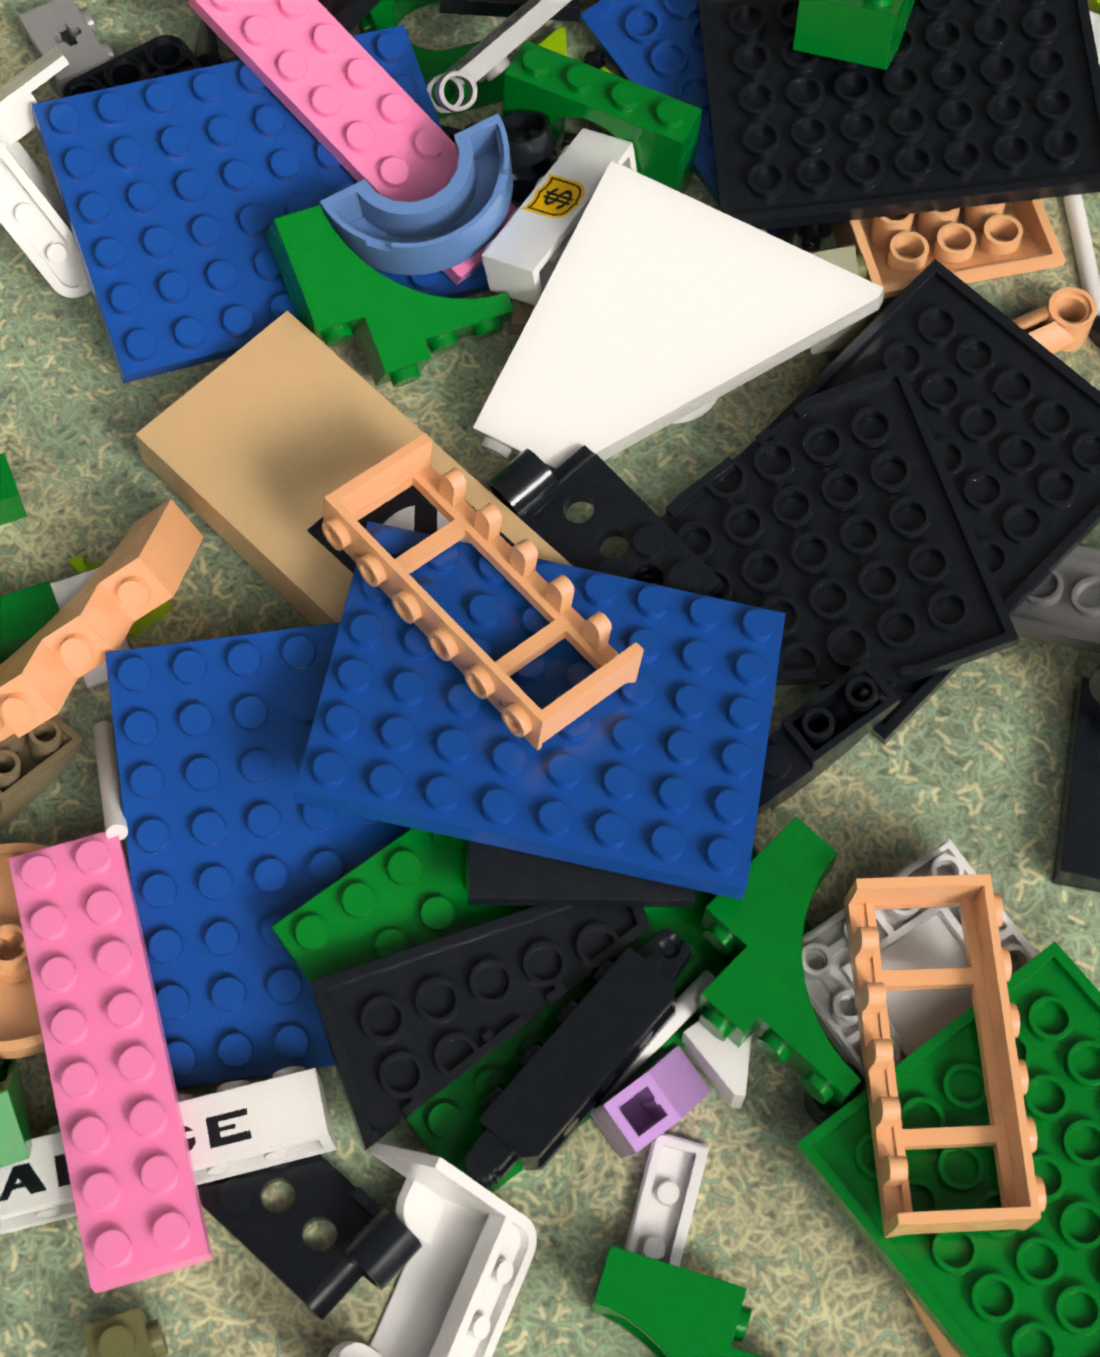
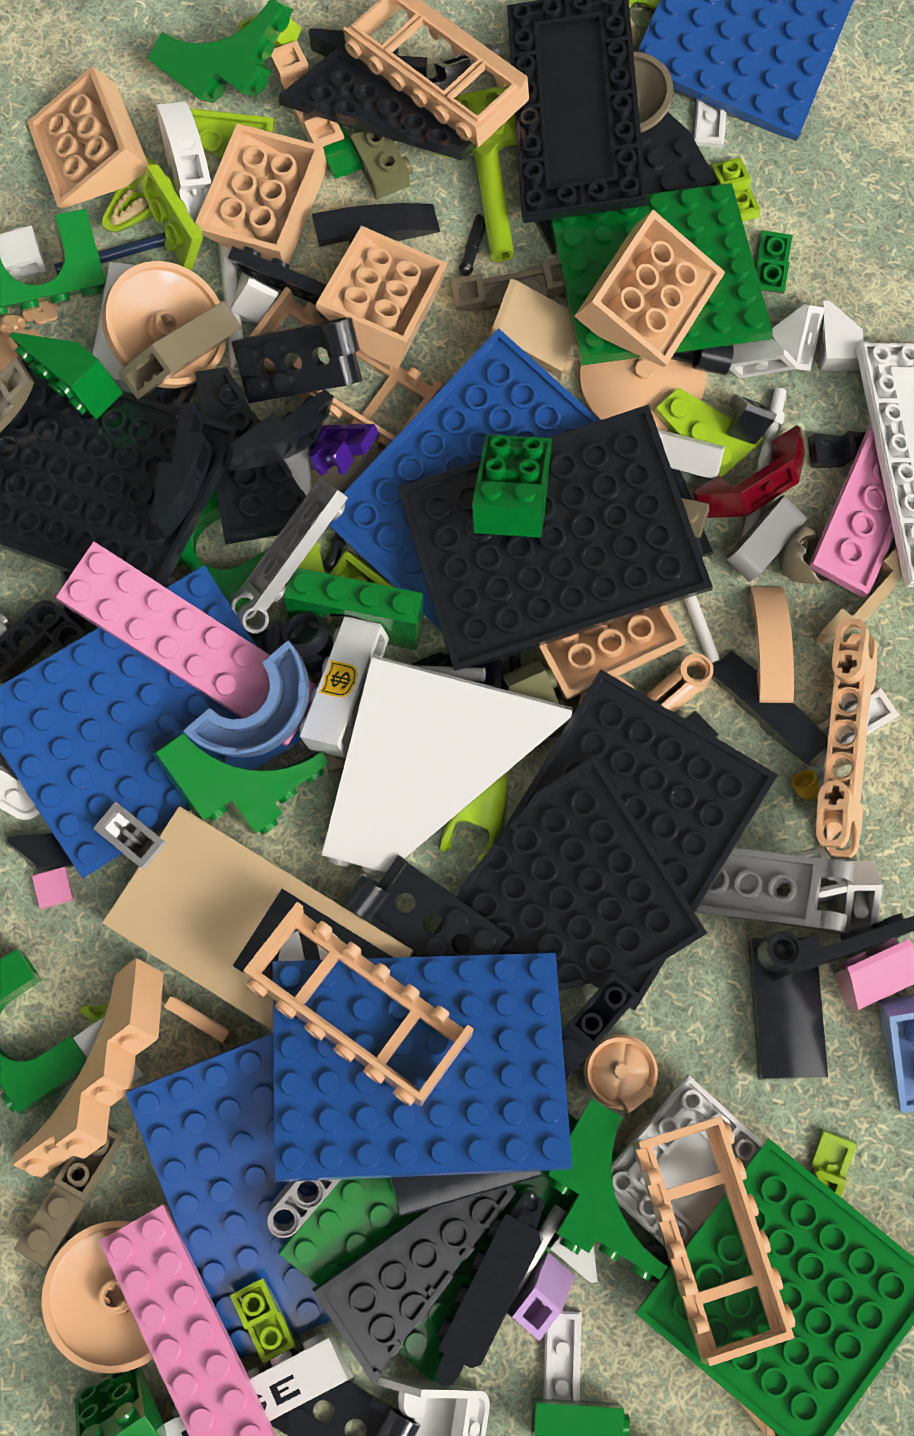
camera: 10 degrees left, 10 degrees up
white bar [92,721,128,841] -> none
none -> black slope [5,833,73,869]
none -> bright pink tile [32,867,75,909]
none -> light grey slope [93,802,166,870]
none -> light nougat tile [164,996,233,1045]
none -> lime slope [230,1278,297,1363]
none -> light grey beam [267,1179,341,1238]
none -> lime animal [440,772,508,862]
none -> light nougat piece [584,1035,658,1113]

